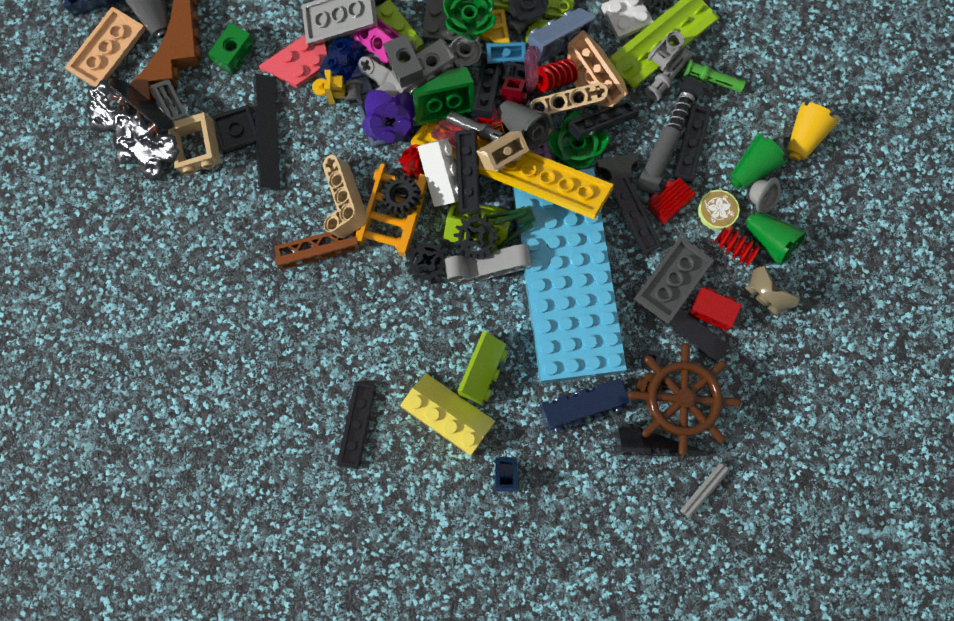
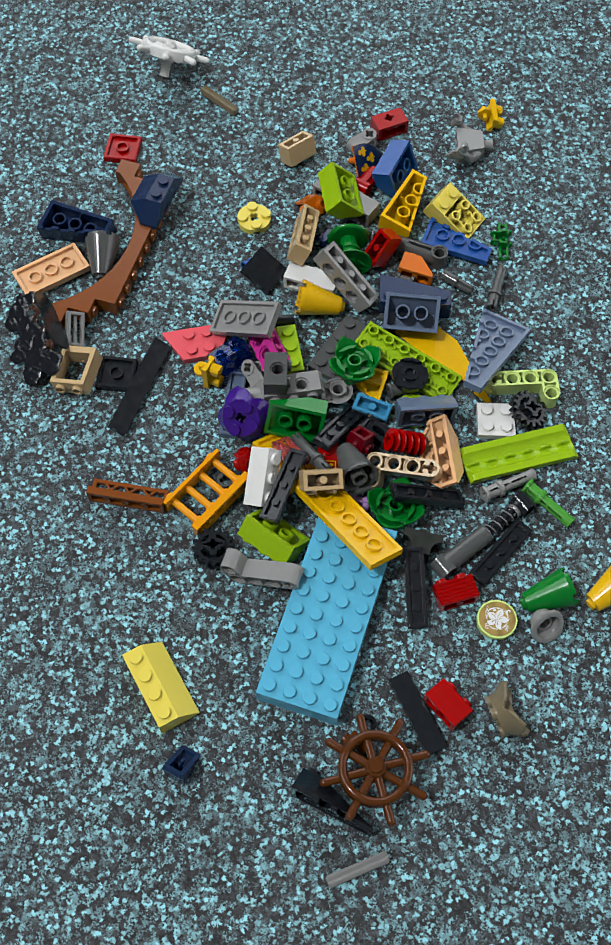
camera: 25 degrees right, 15 degrees down
green brick [208,23,254,74] -> none
tan beam [323,155,367,238] -> none
black tile [337,381,376,470] -> none
dark grey bush [345,79,363,106] -> none
black tyre [381,175,422,216] -> none
black gear [454,213,500,260] -> none
lime slope [458,331,508,405] -> none
dark green plant [490,205,536,250] -> none
clear pink tile [524,45,539,92] -> none
dark blue wedge [538,378,629,434] -> none
dark grey plate [634,236,714,324] -> none
light grey piece [647,31,684,71] -> none
red piece [712,225,761,268] -> none
green cone [745,212,807,265] -> none

